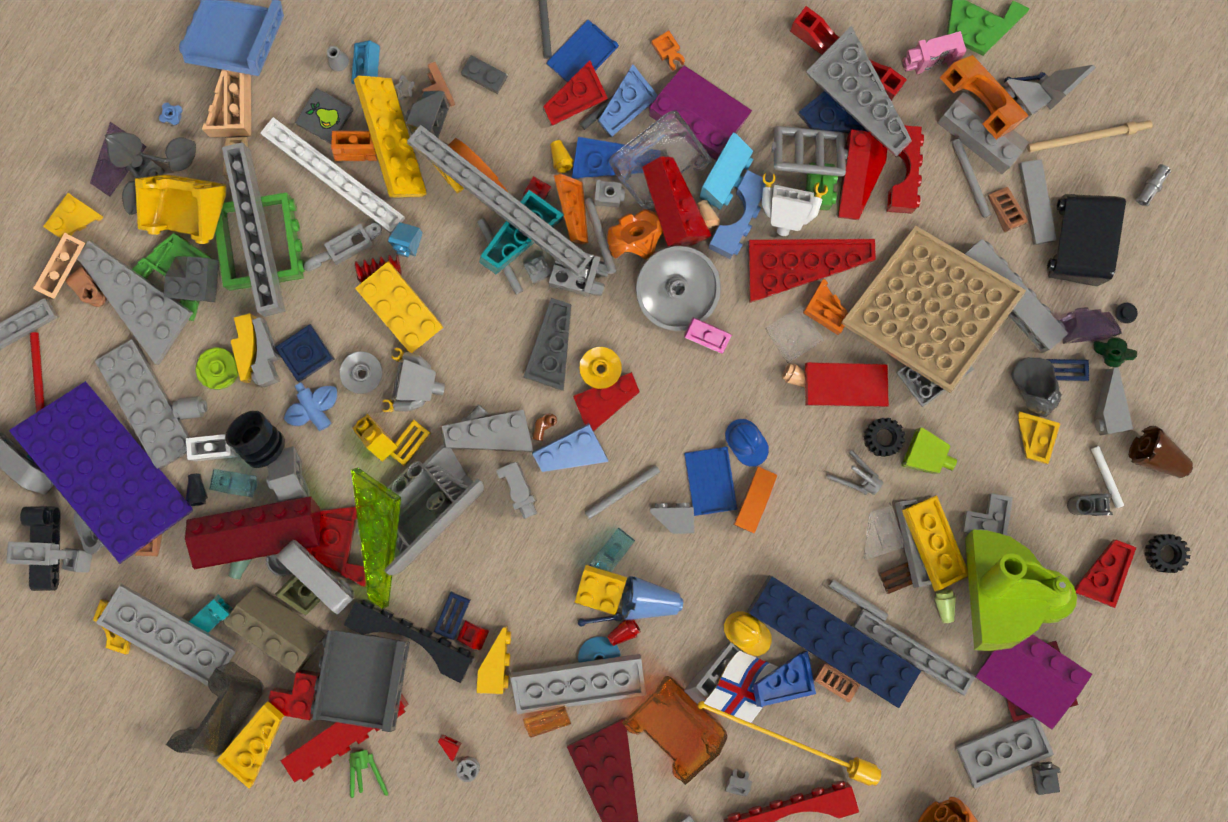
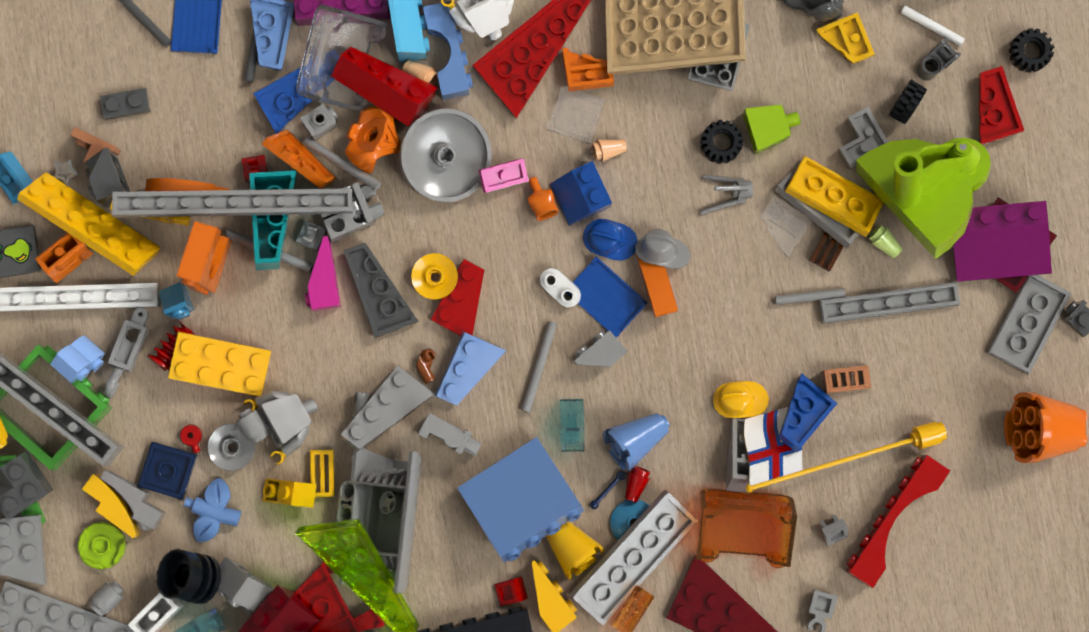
camera: 45 degrees left, 0 degrees up
dark blue tile [434,591,471,640] -> none
red wing [543,61,608,126] -> none
yellow cone [550,140,573,173] -> none
yellow plate [574,565,627,615] -> none
dark blue brick [747,575,921,708] -> none
red tile [805,362,889,407] -> none
none -> light blue brick [50,335,105,383]
none -> orange arch [176,221,232,295]
none -> red piece [180,424,202,454]
none -> light grey brick [236,408,269,444]
none -> dark pink slope [305,236,341,312]
none -> medium blue panel [458,437,584,563]
none -> orange piece [527,177,559,221]
none -> white plate [540,268,581,307]
none -> yellow cone [546,521,605,580]
none -> blue slope [550,161,612,226]
none -> light grey piece [635,229,690,269]
none -> black tyre [889,79,927,125]

